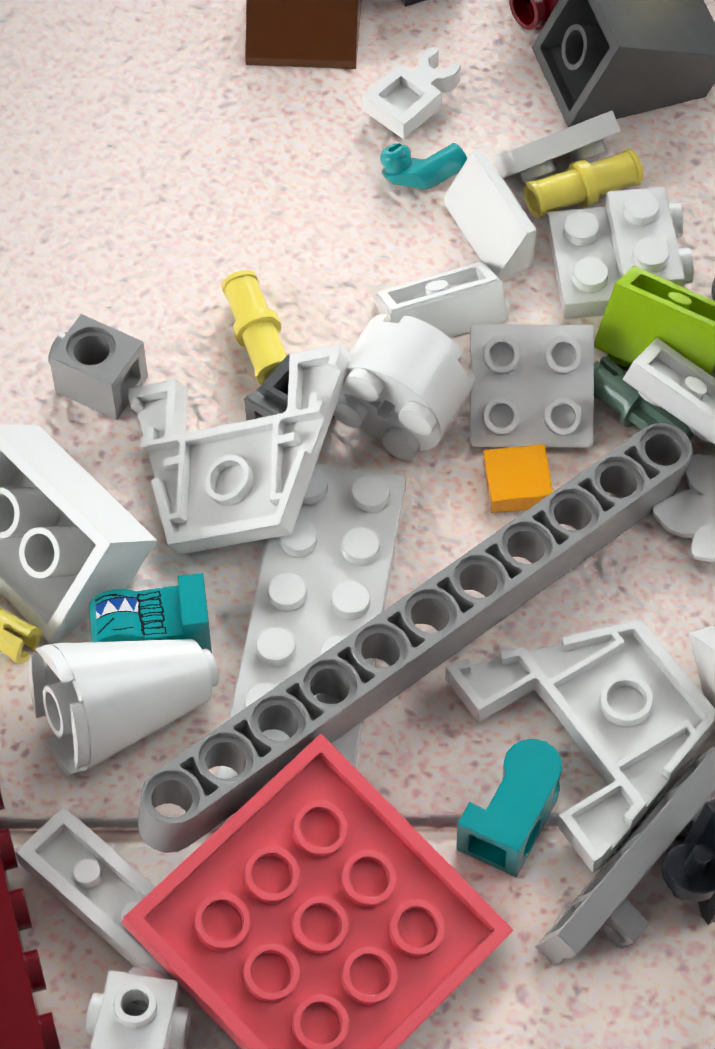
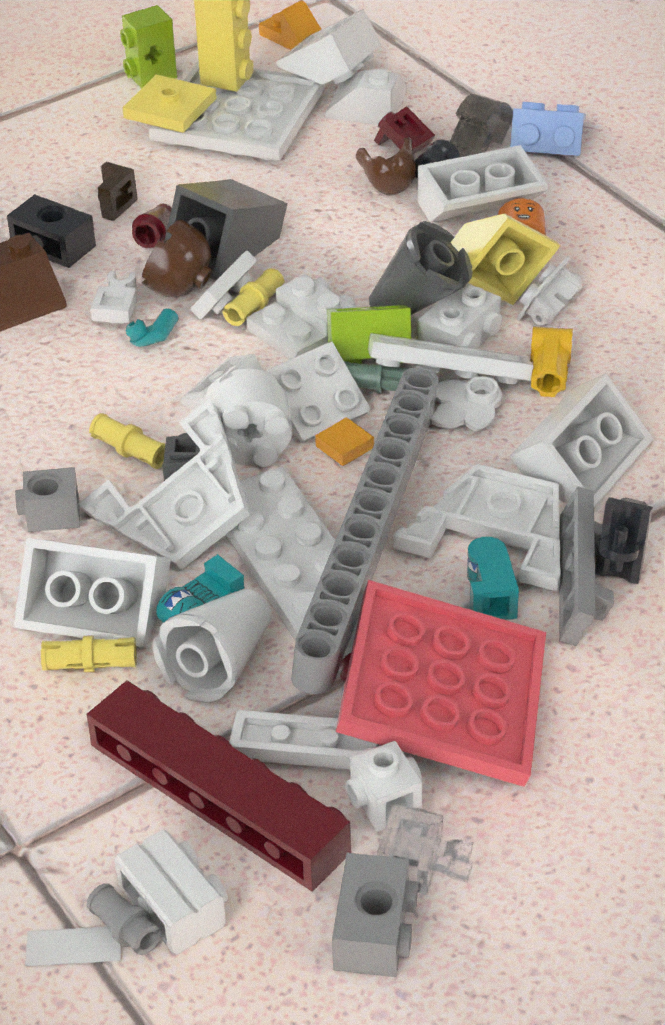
camera: 35 degrees left, 15 degrees down
white slope [444,149,536,280] -> none
none -> reddish brown cylinder [142,219,213,298]

